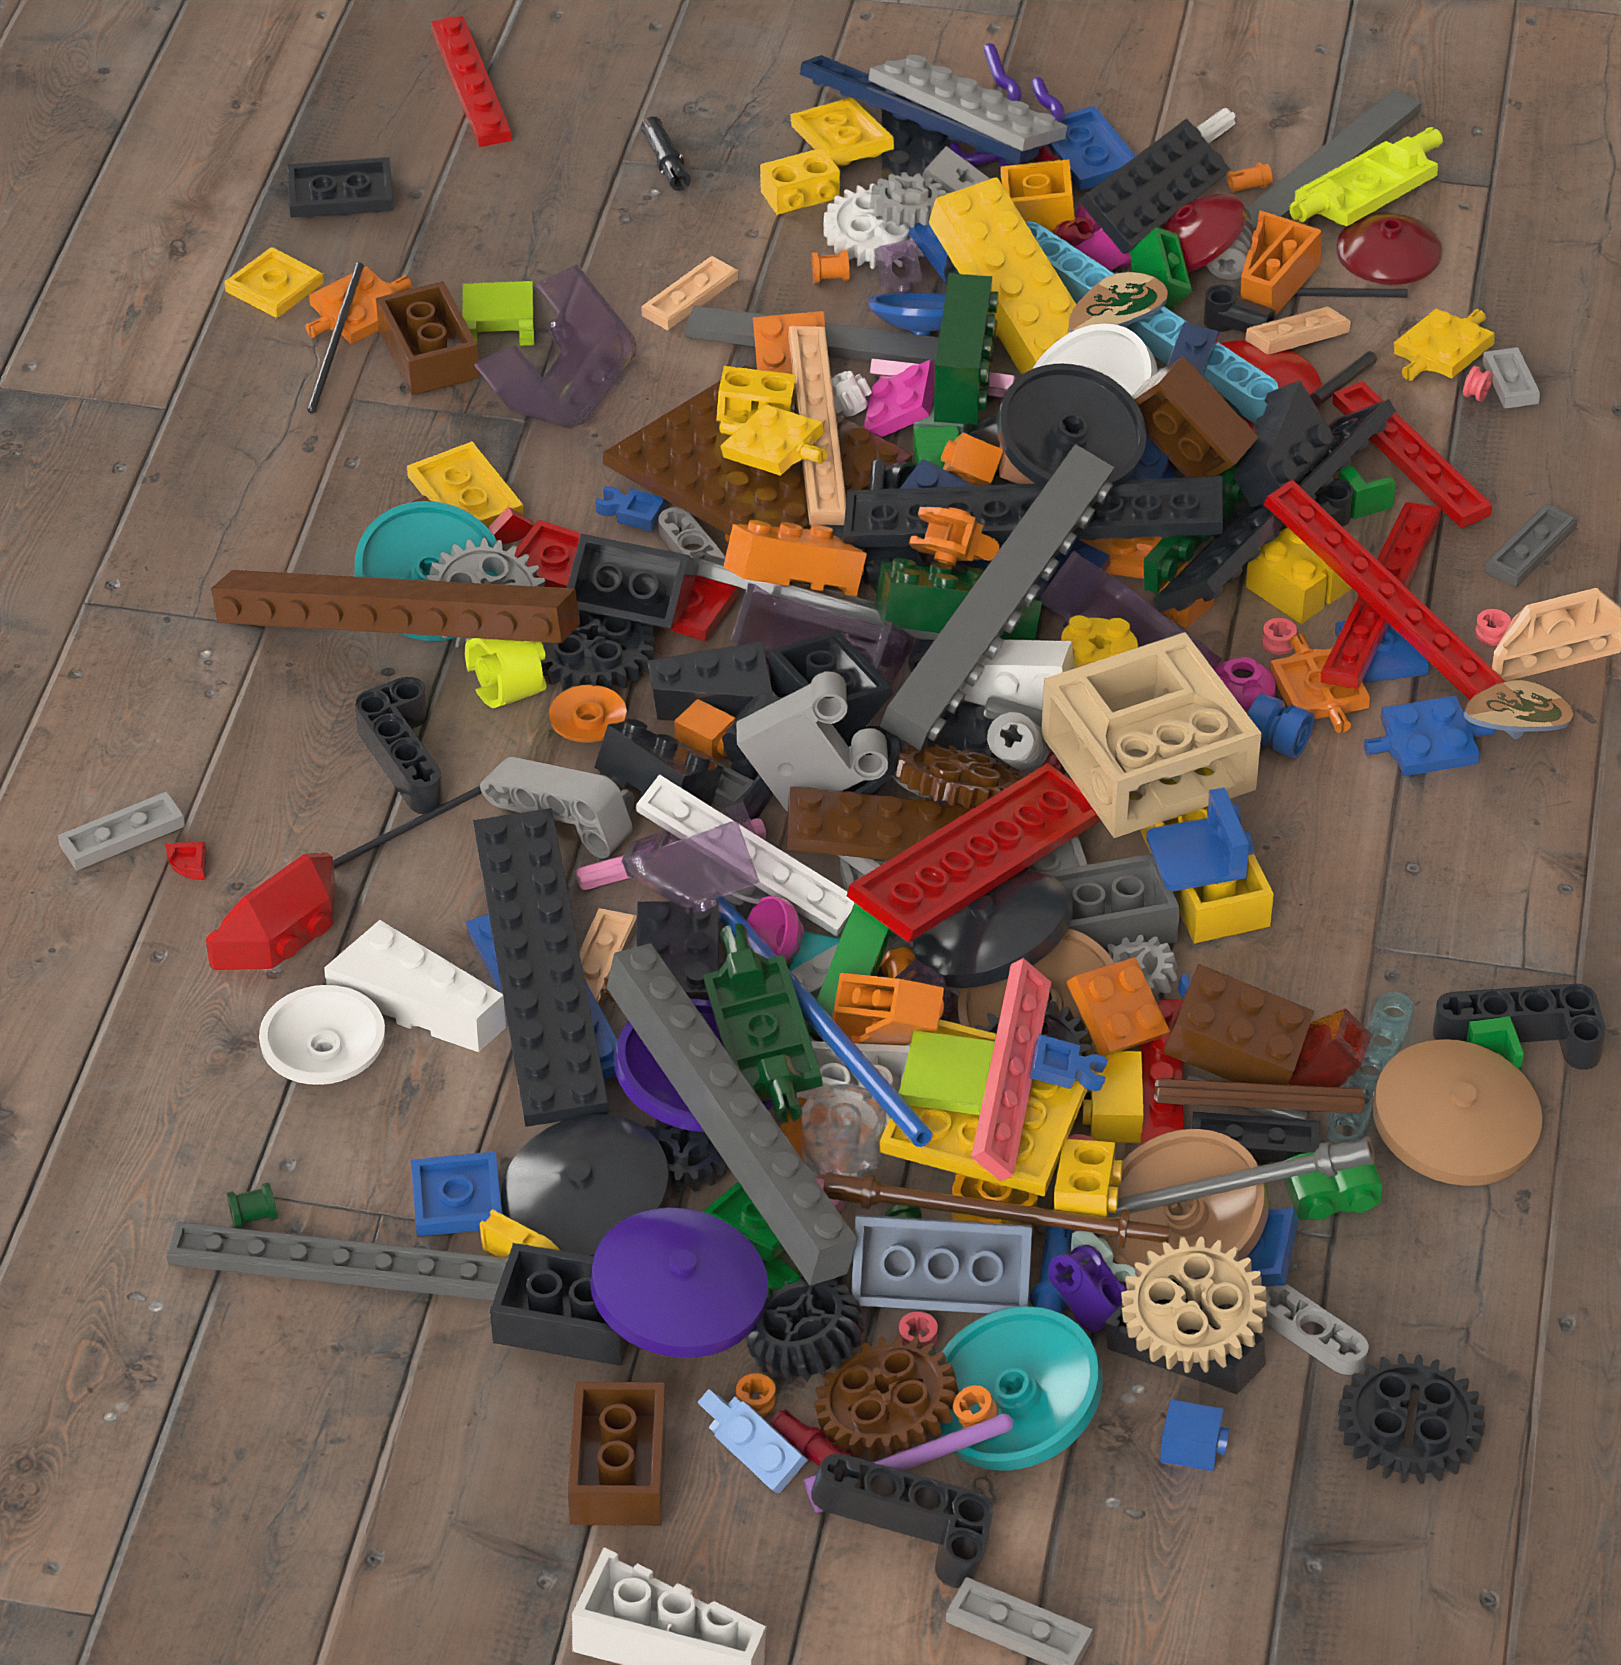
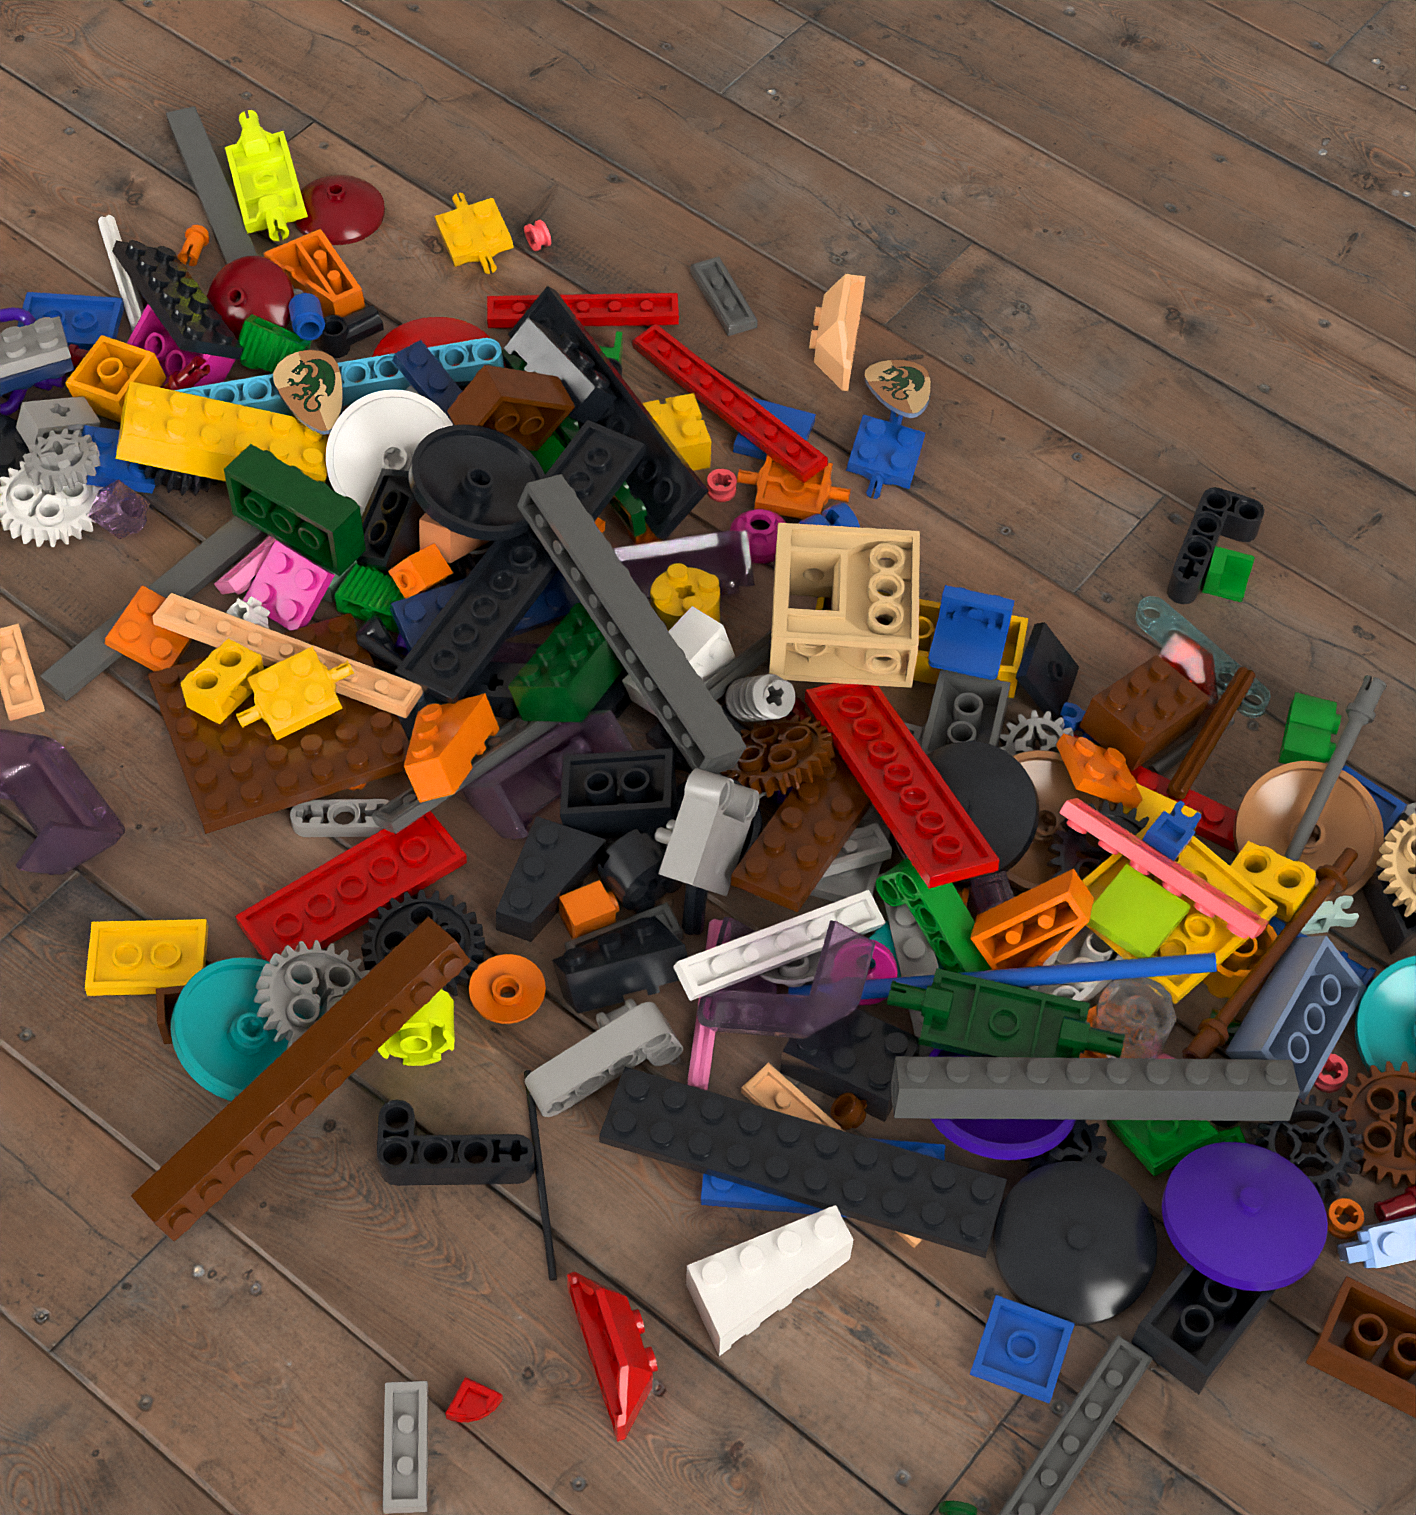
camera: 65 degrees left, 10 degrees up
white dish [259,985,385,1085] -> none
yellow piece [479,1209,560,1258] -> none
red tile [488,507,535,544] -> none
black slope [567,534,698,630] -> none
blue plate [596,486,666,532] -> none
orange bush [812,250,850,284] -> none
blue dish [868,292,946,336] -> none
orange hinge [909,507,1001,566] -> none
dark purple piece [1048,1245,1127,1333] -> none
black plate [1192,1111,1320,1161] -> none
light nougat tile [1245,306,1351,355] -> none
red tile [1264,480,1506,700] -> none
black axle [1294,288,1408,298] -> none
black bar [1309,351,1377,407] -> none
medium nougat dish [1372,1039,1542,1186] -> none
coral bush [1475,609,1511,646] -> none
light grey plate [1482,347,1540,409] -> none
none -> blue brick [288,293,325,341]
none -> black plate [1015,622,1079,722]

